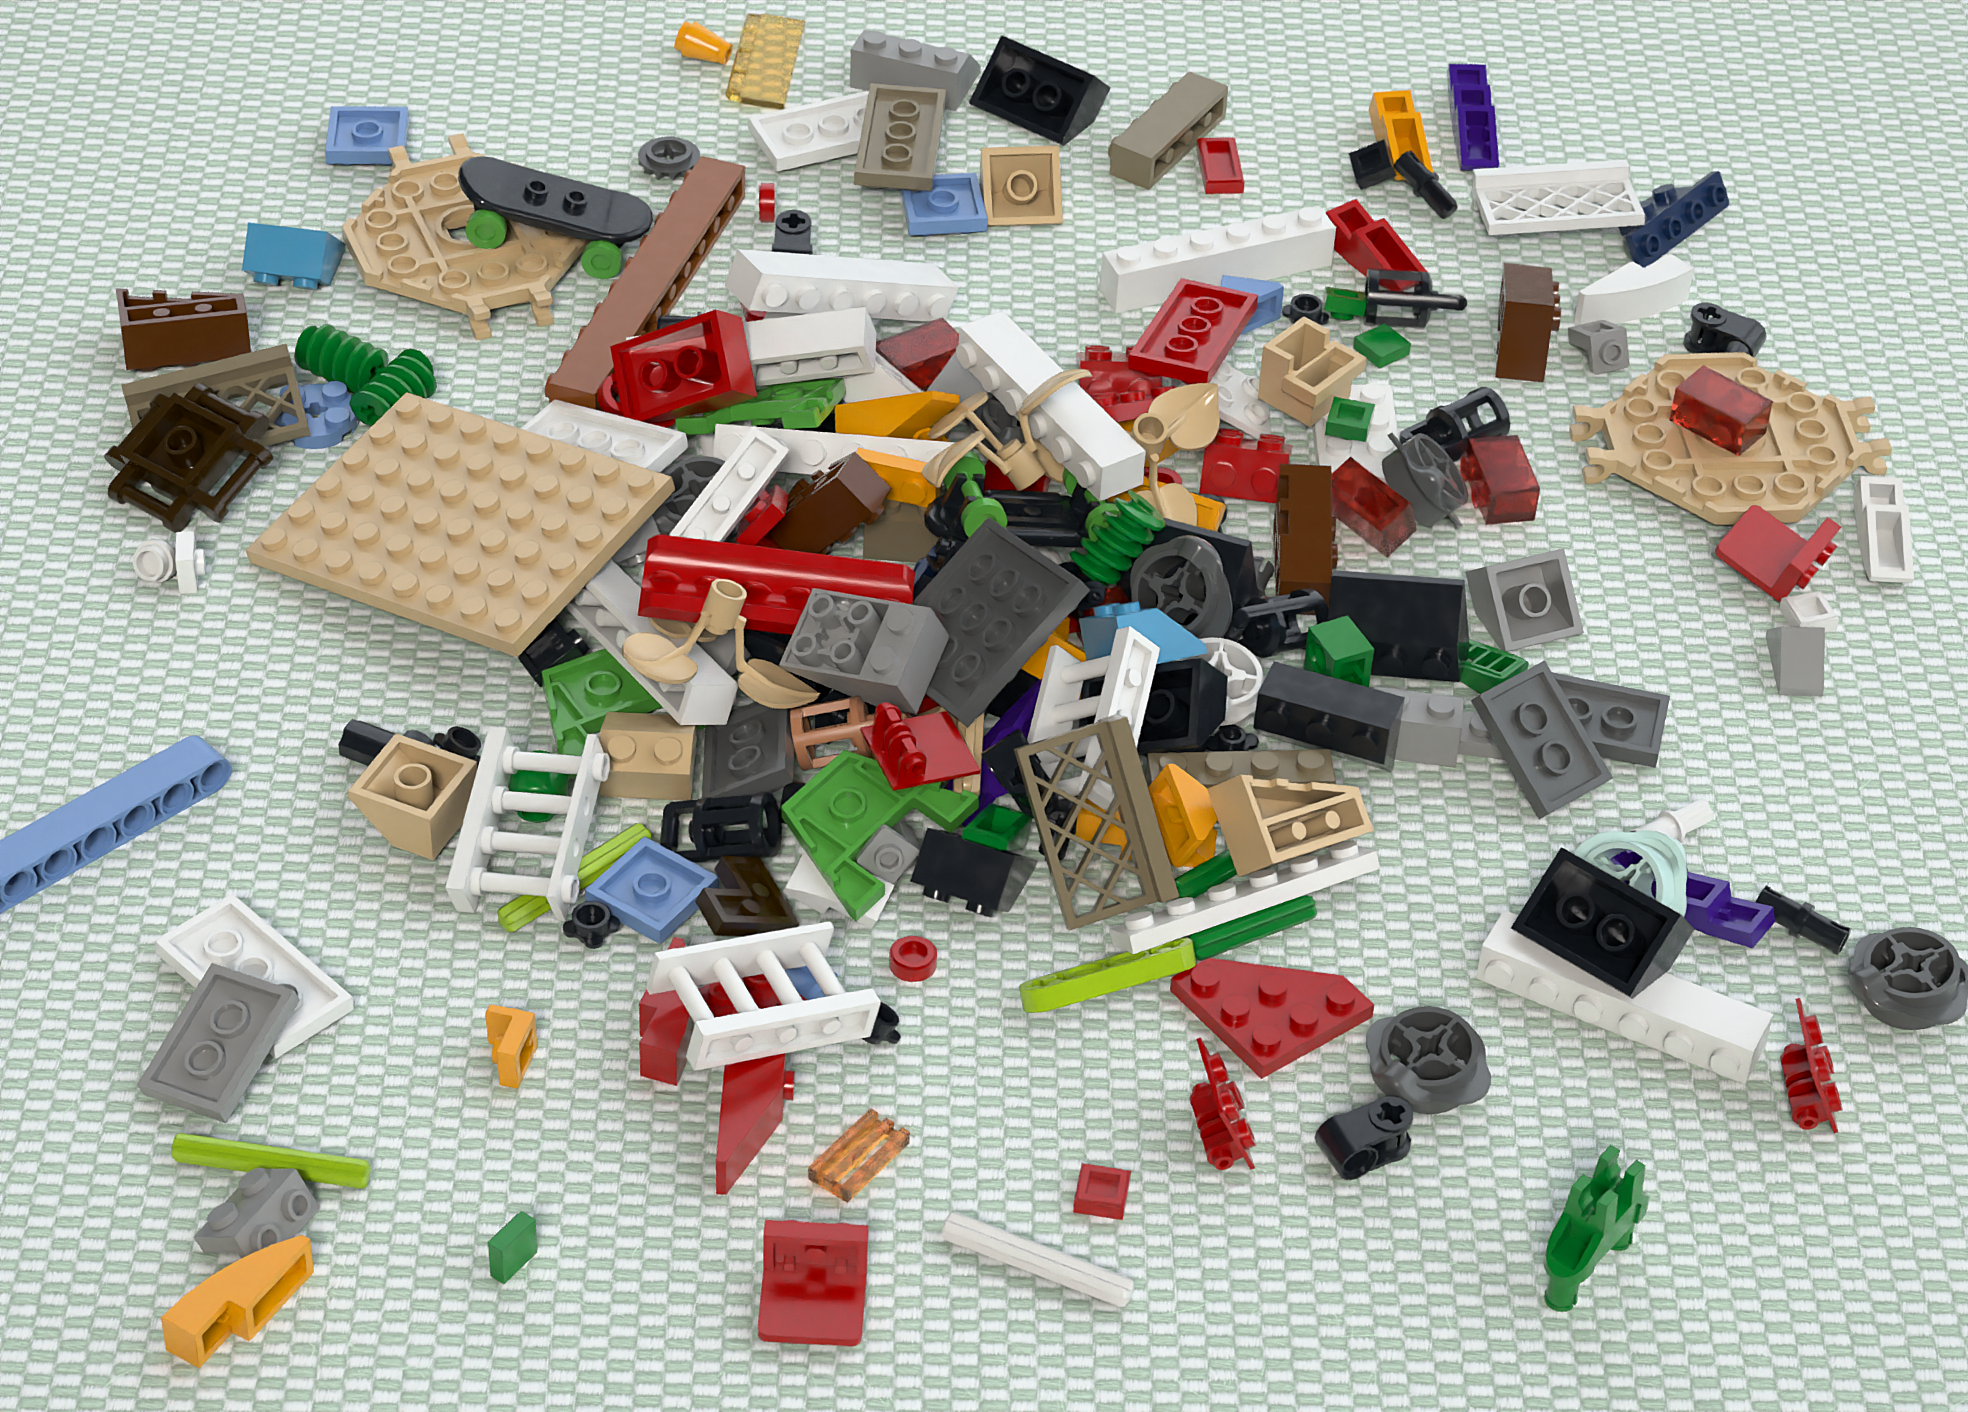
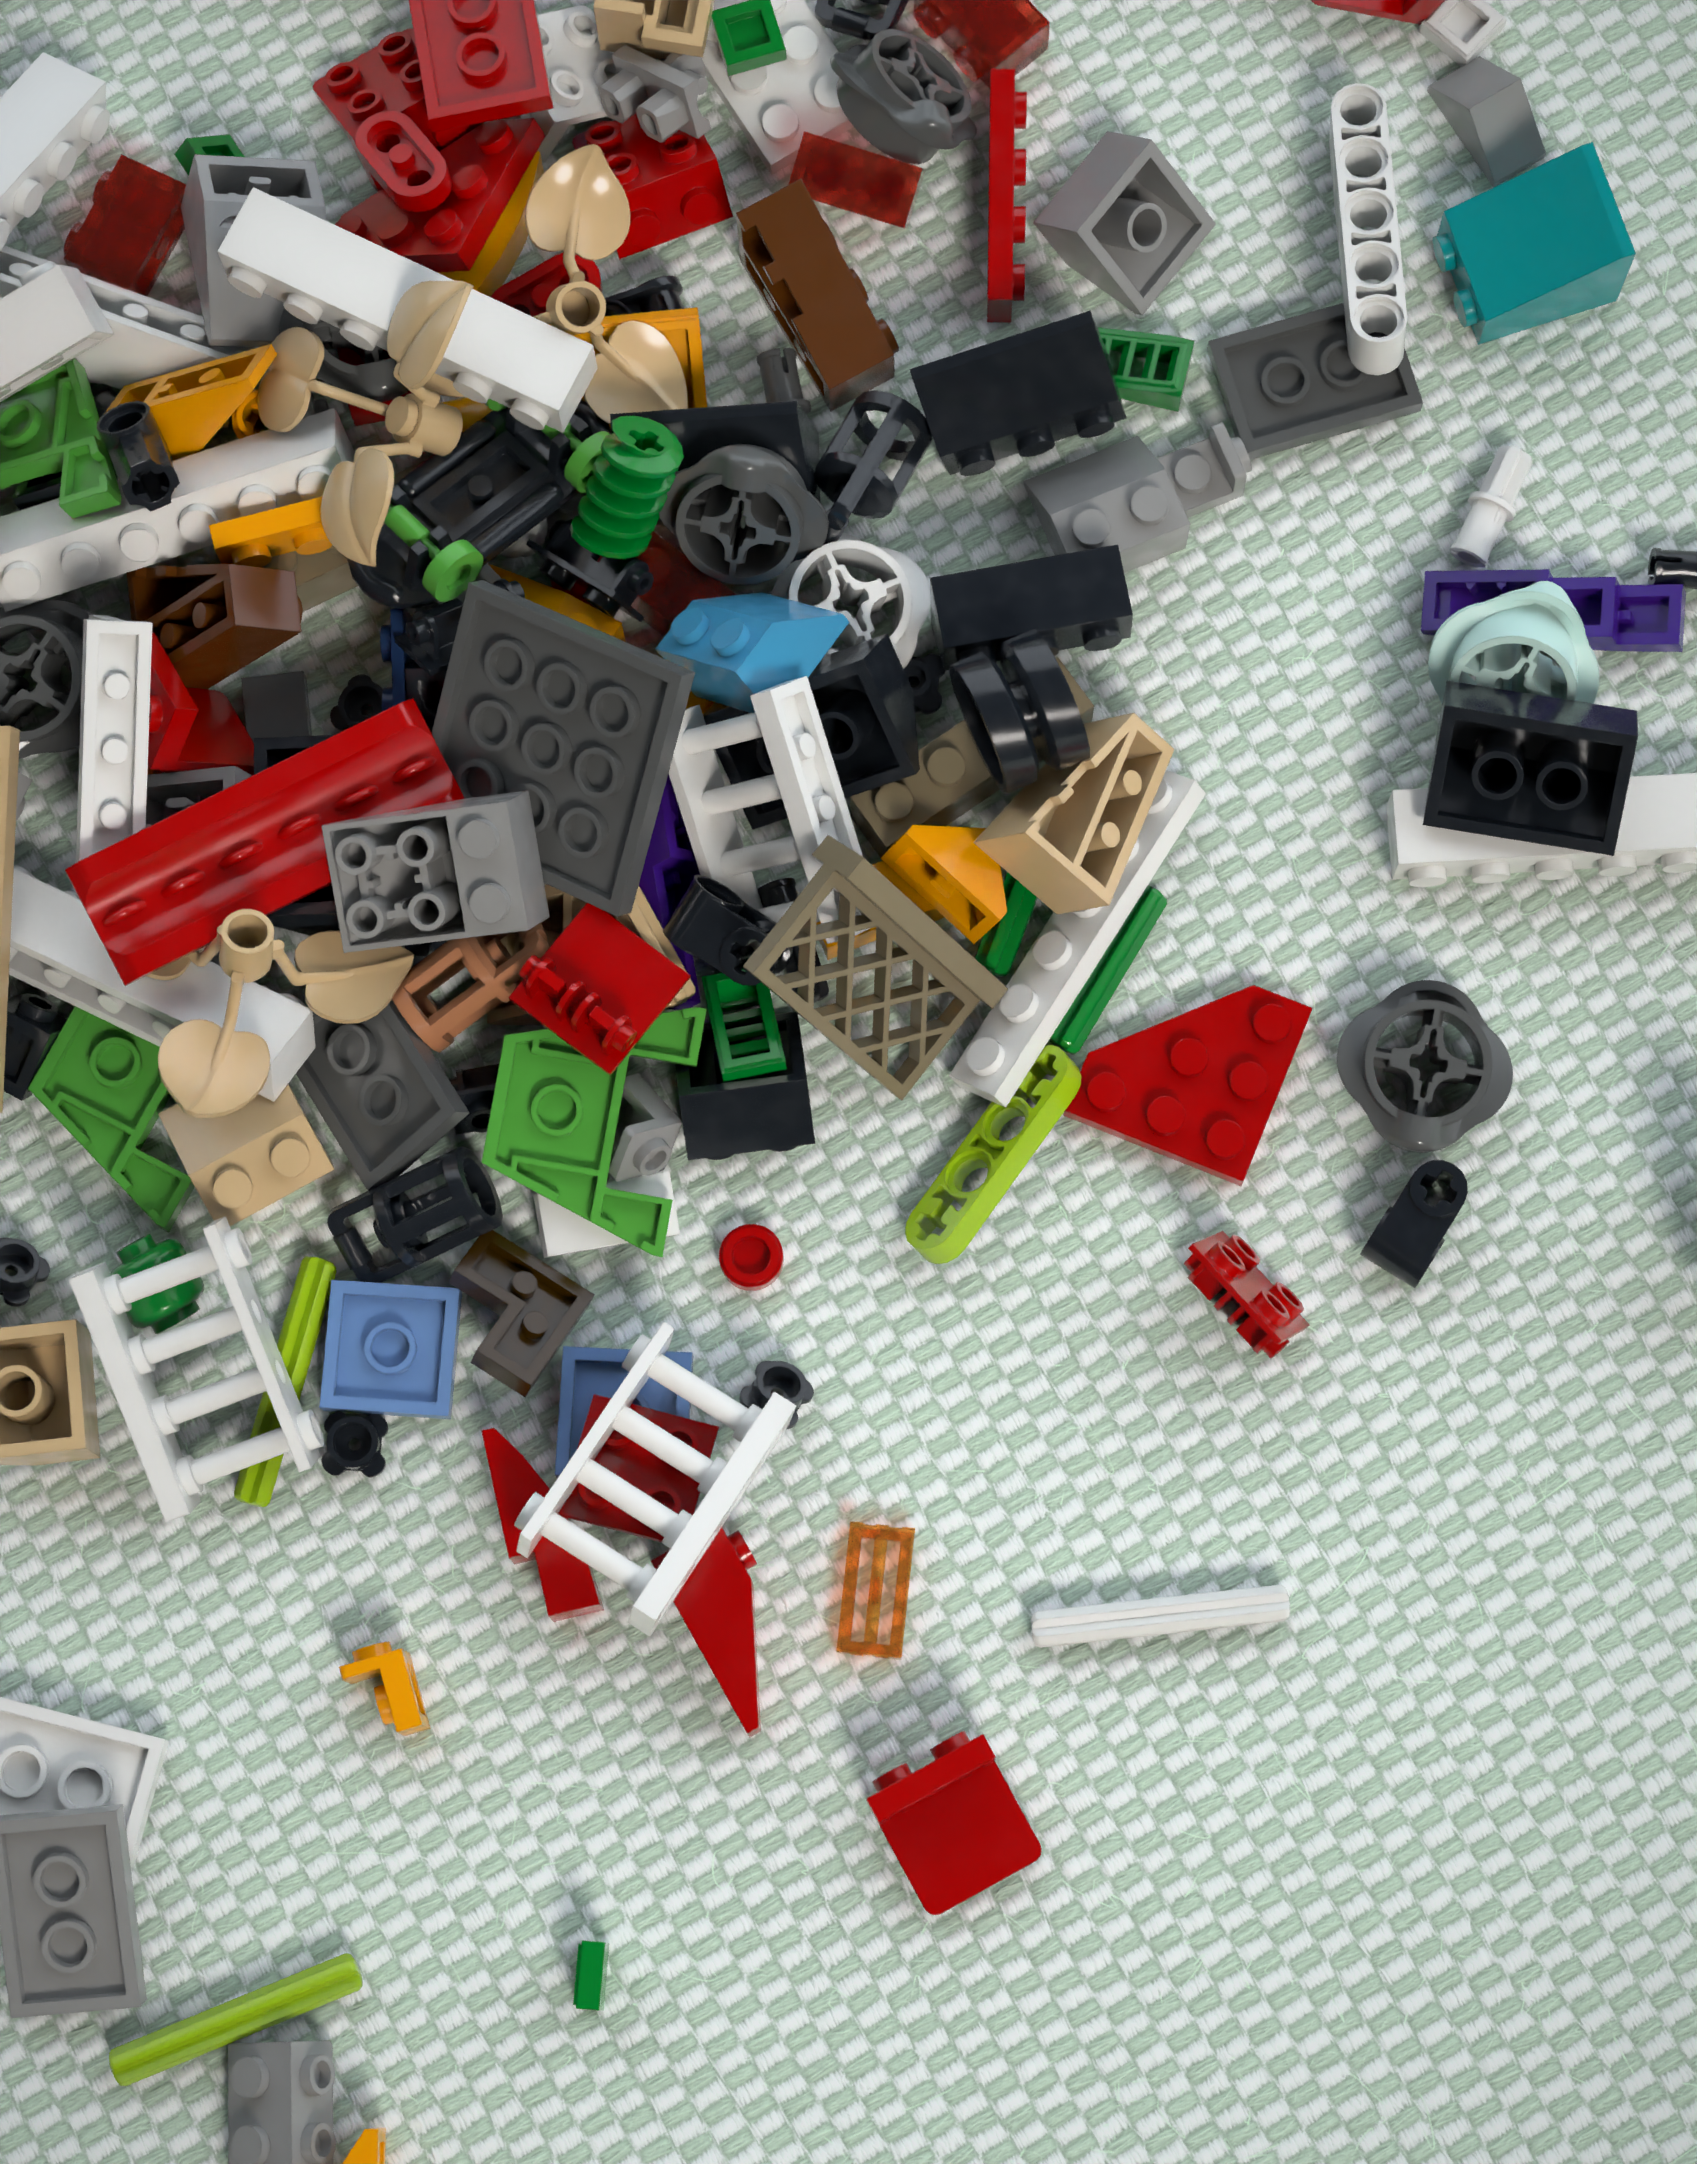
camera: 25 degrees left, 35 degrees up
red tile [1073,1163,1131,1220] -> none
green brick [1303,616,1374,687] -> none
dark grey plate [1471,660,1613,819] -> none
none -> black piece [97,401,180,512]
none -> red plate [355,111,452,212]
none -> light grey hips [598,45,711,143]
none -> black wheel [949,629,1090,794]
none -> red plate [987,69,1027,323]
none -> white beam [1329,83,1407,375]
none -> teal slope [1432,142,1636,345]

